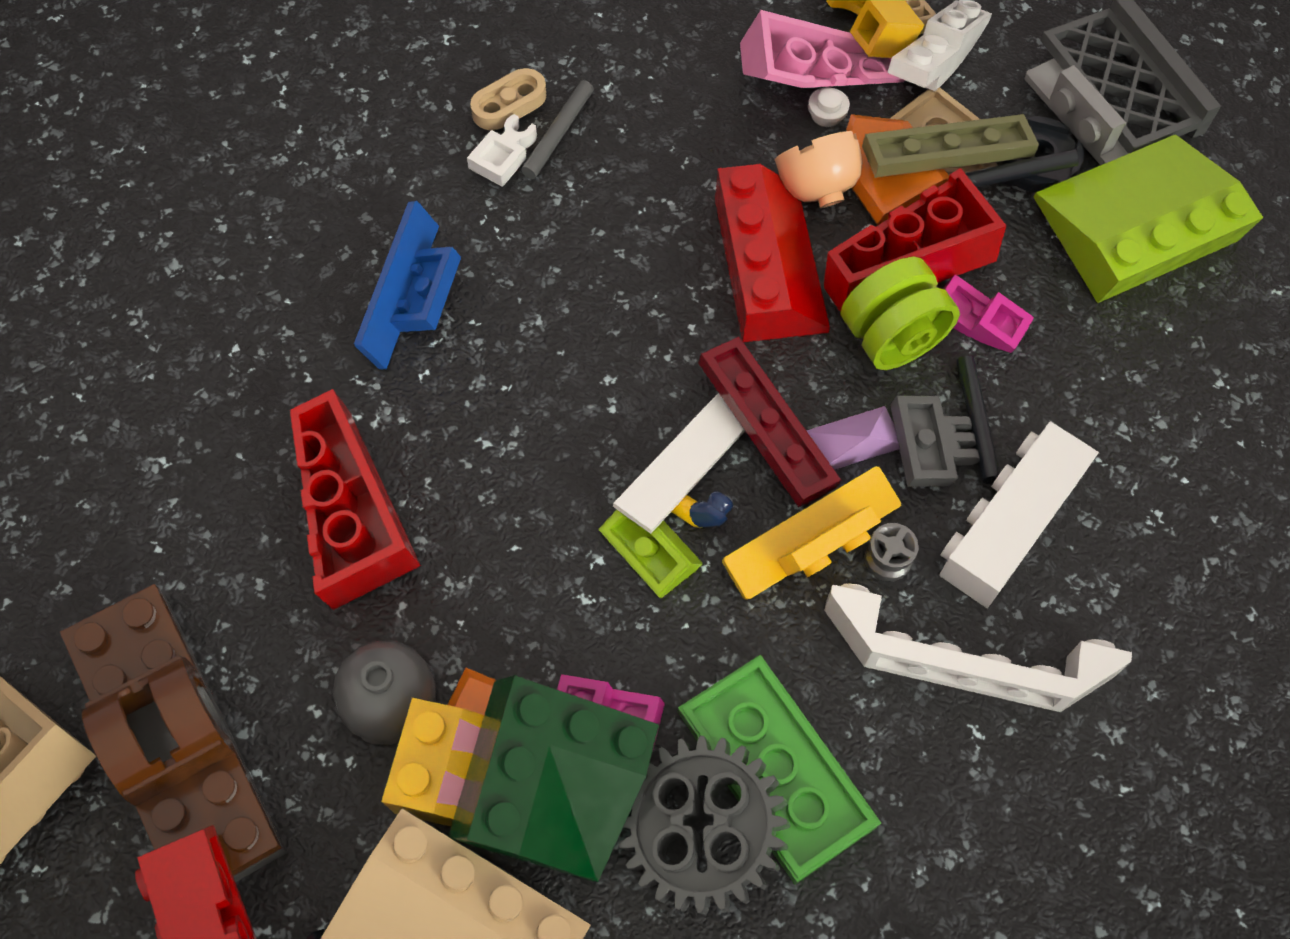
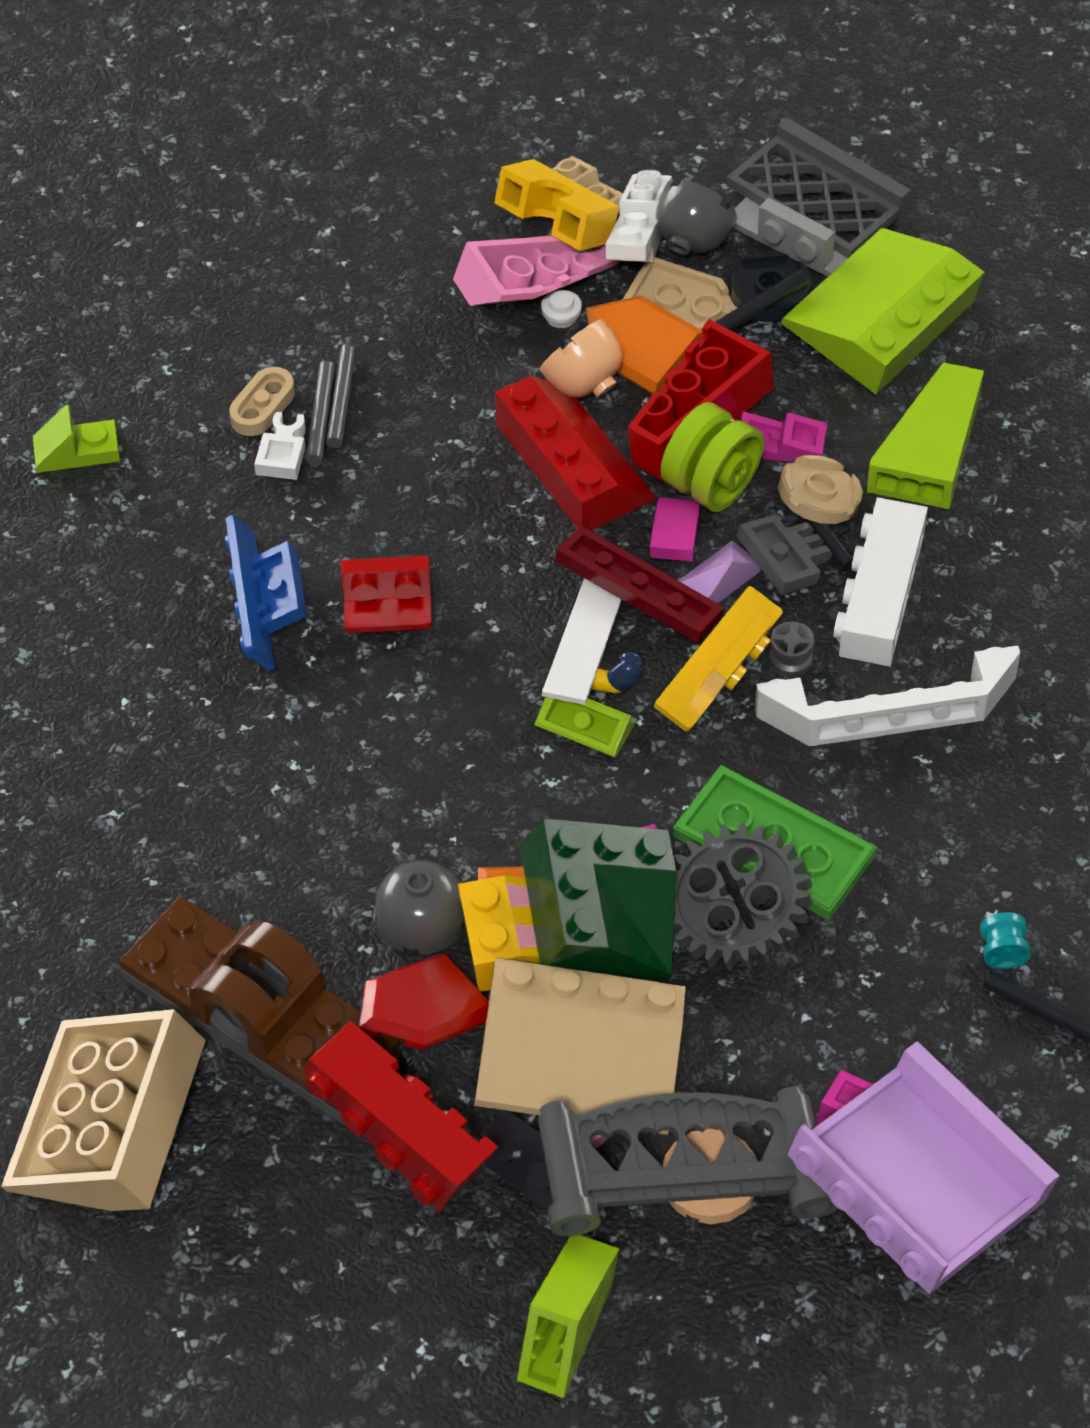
camera: 20 degrees left, 10 degrees down
red wedge [290,389,421,610] -> none
olive plate [862,114,1039,178] -> none
none -> lime slope [33,405,120,473]
none -> dark grey bar [326,345,356,448]
none -> red bracket [341,556,432,633]
none -> red tile [358,954,489,1050]
none -> dark pink slope [650,497,701,561]
none -> dark grey cylinder [655,180,737,256]
none -> tan tile [777,455,863,524]
none -> lime slope [867,363,984,509]

